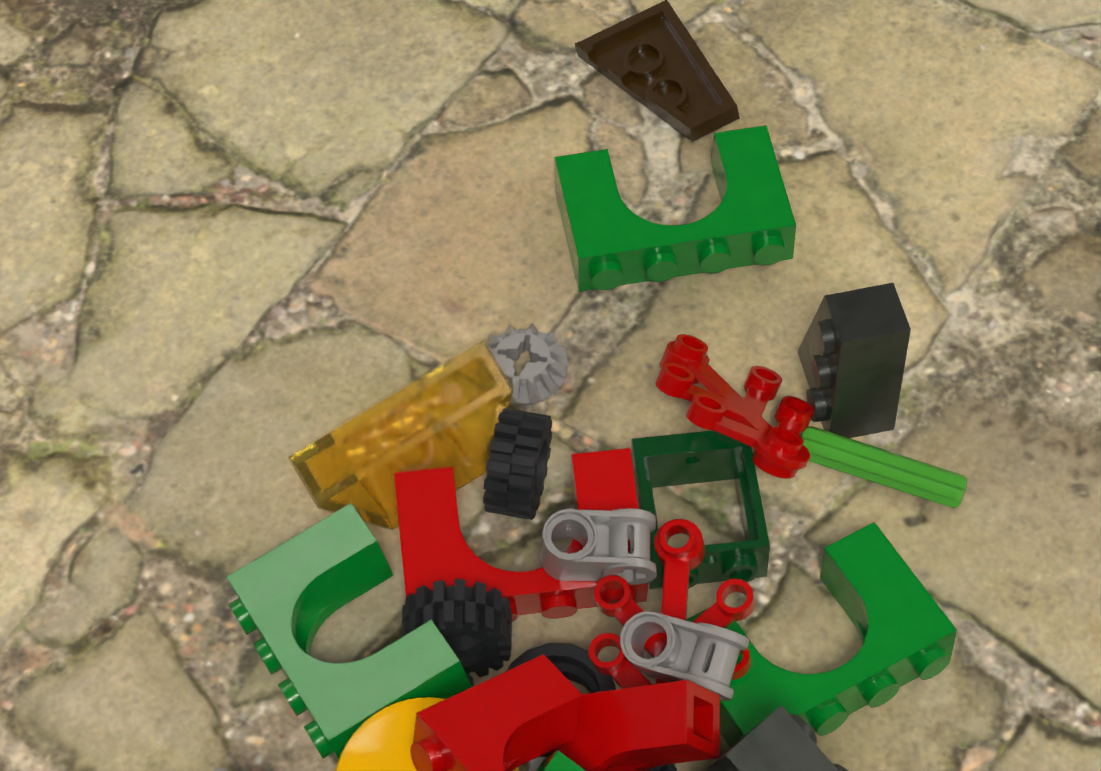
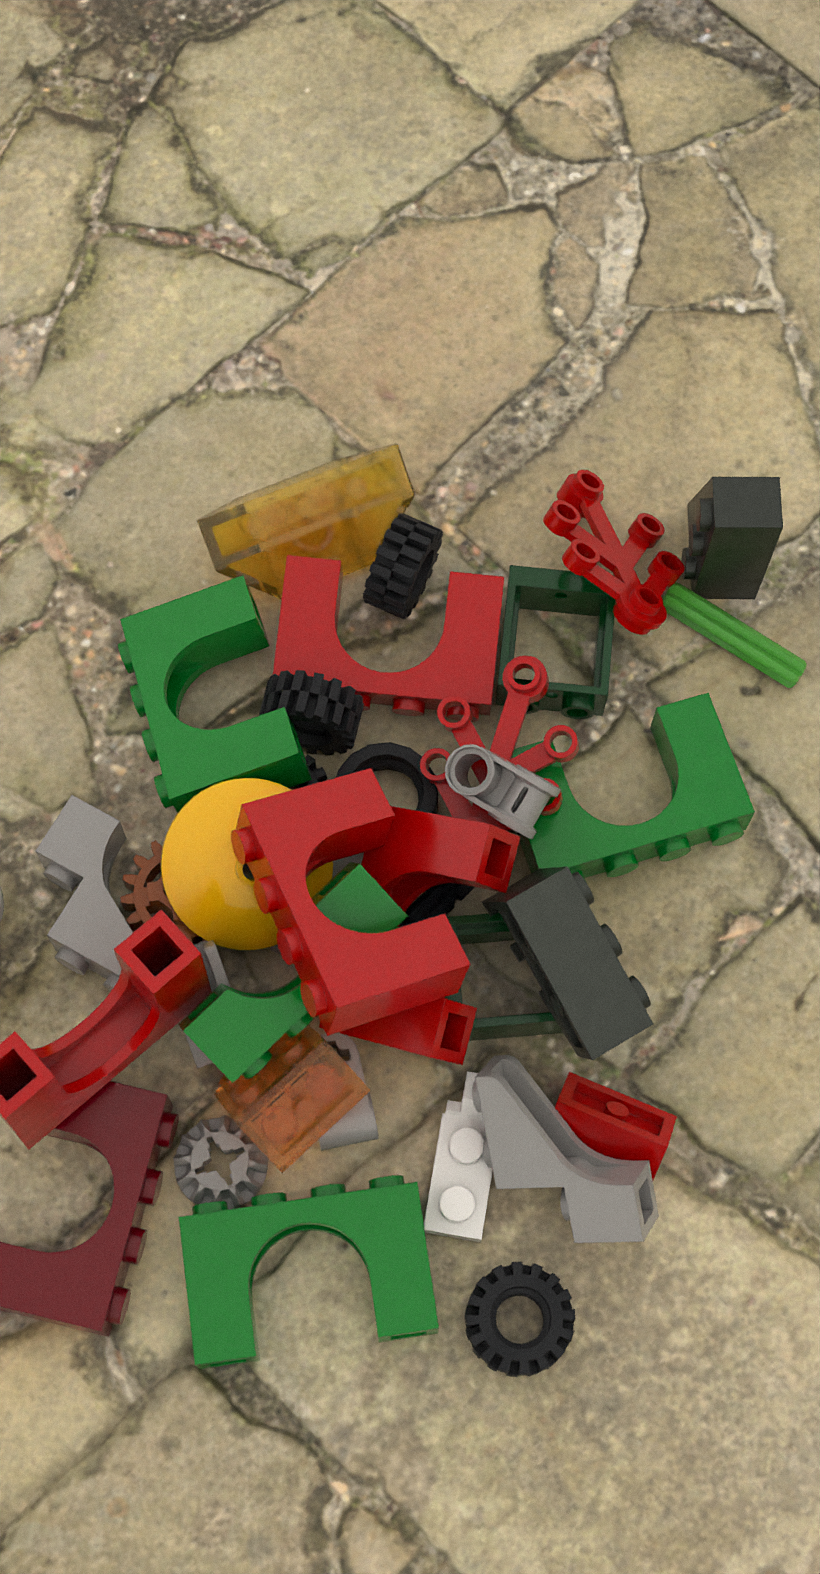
camera: 10 degrees right, 15 degrees up
light grey gear [478,323,568,404] -> none
light grey piece [539,508,657,585] -> none
green arch [554,125,796,292] -> none
dark brown wing [575,0,740,141] -> none

